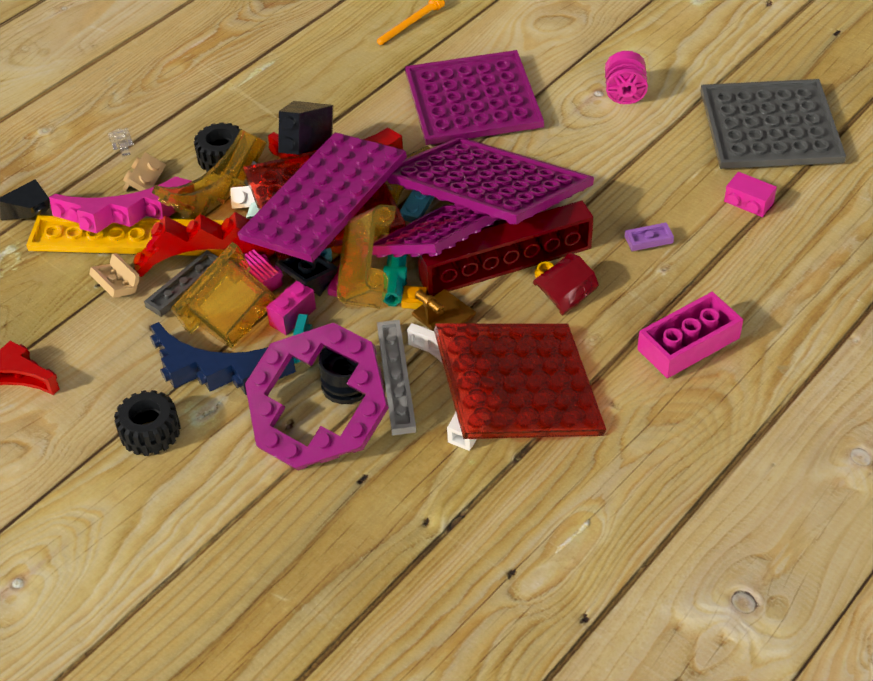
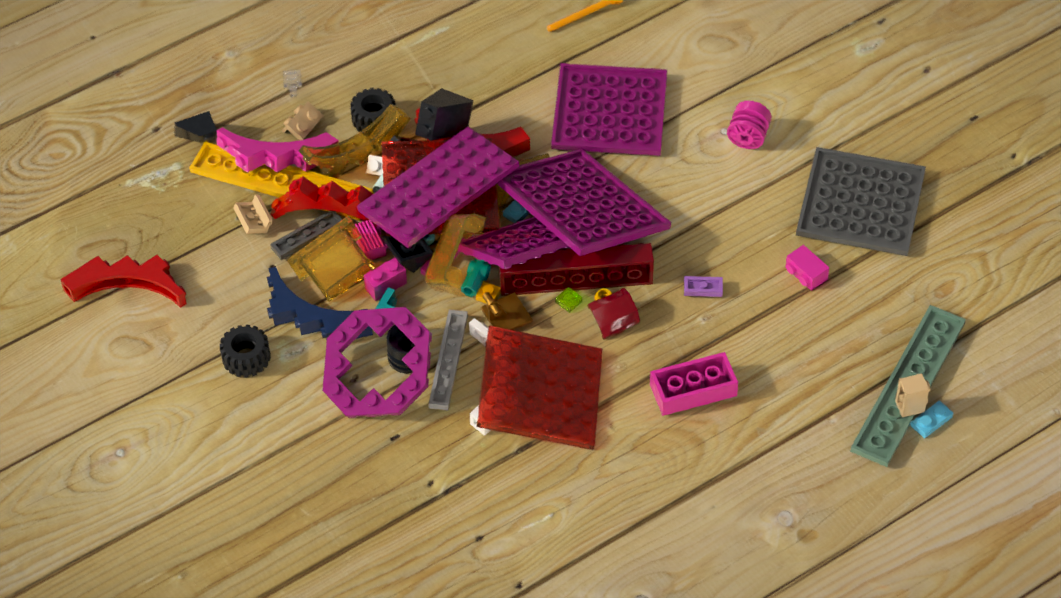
camera: 15 degrees right, 5 degrees up
none -> clear neon green plate [555,287,582,313]

